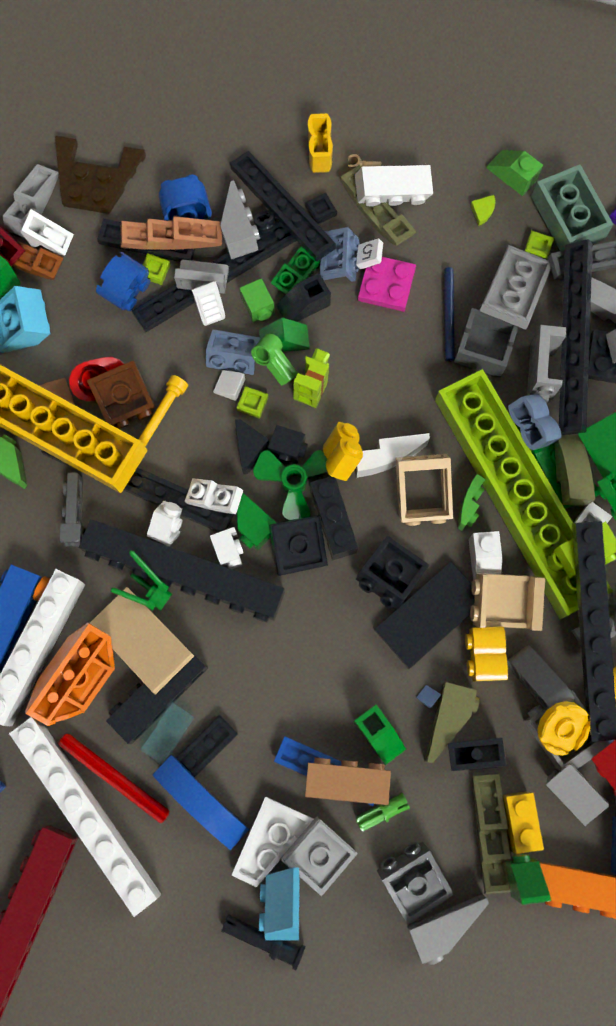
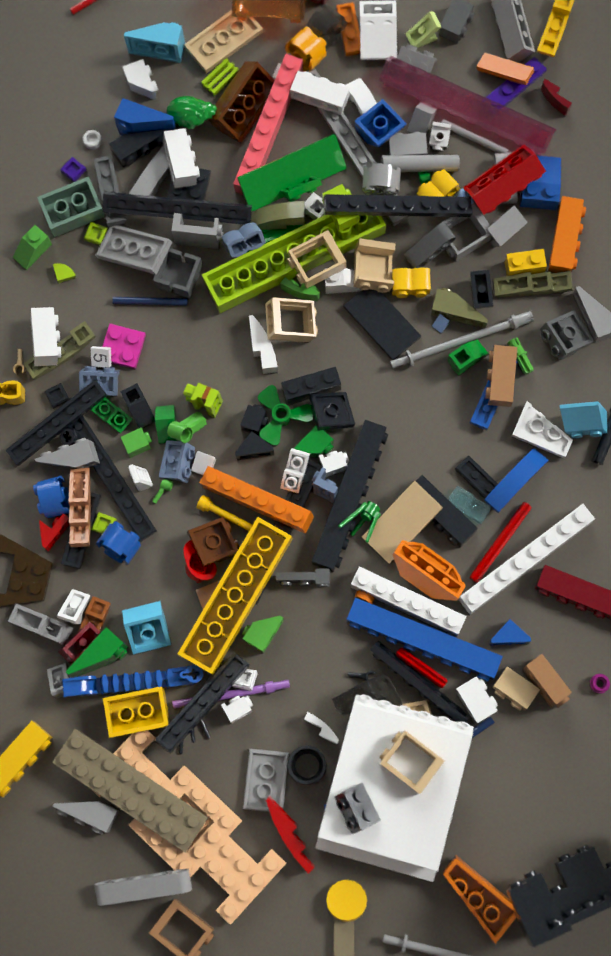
camera: 85 degrees left, 0 degrees up
white brick [147,501,183,547] -> none
light grey panel [174,260,229,294] -> none
lime tile [236,386,269,419] -> none
light grey plate [280,816,358,896] -> none
yellow brick [323,422,363,481] -> none
black plate [355,536,429,610] -> none
green slope [506,854,551,905] -> none
yellow tile [537,701,590,756] -> none
none -> red slope [39,514,69,552]
none -> bright green hand [152,479,174,503]
none -> orange brick [199,466,314,534]
none -> tan window [287,230,346,289]
none -> sand blue bracket [312,467,338,503]
none -> light grey bar [390,310,534,368]

